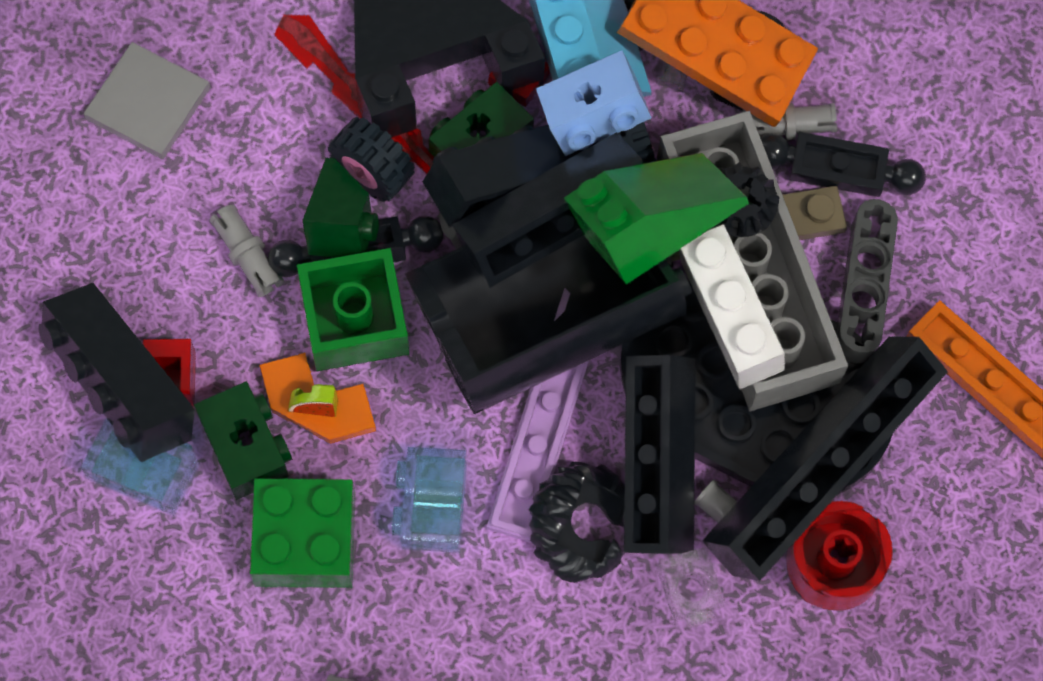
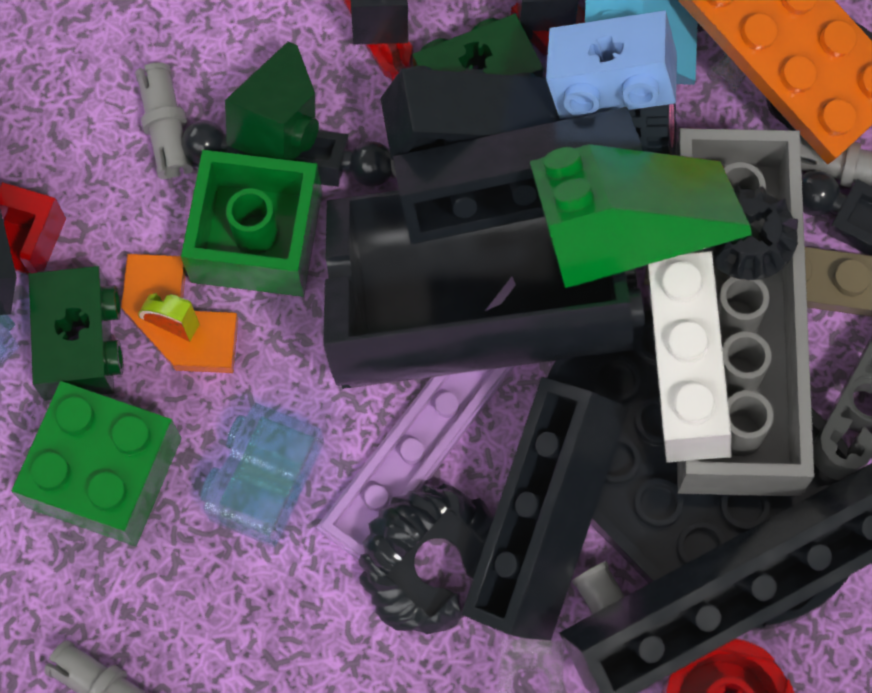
camera: 25 degrees right, 0 degrees up
black wheel [328,117,415,202] -> none

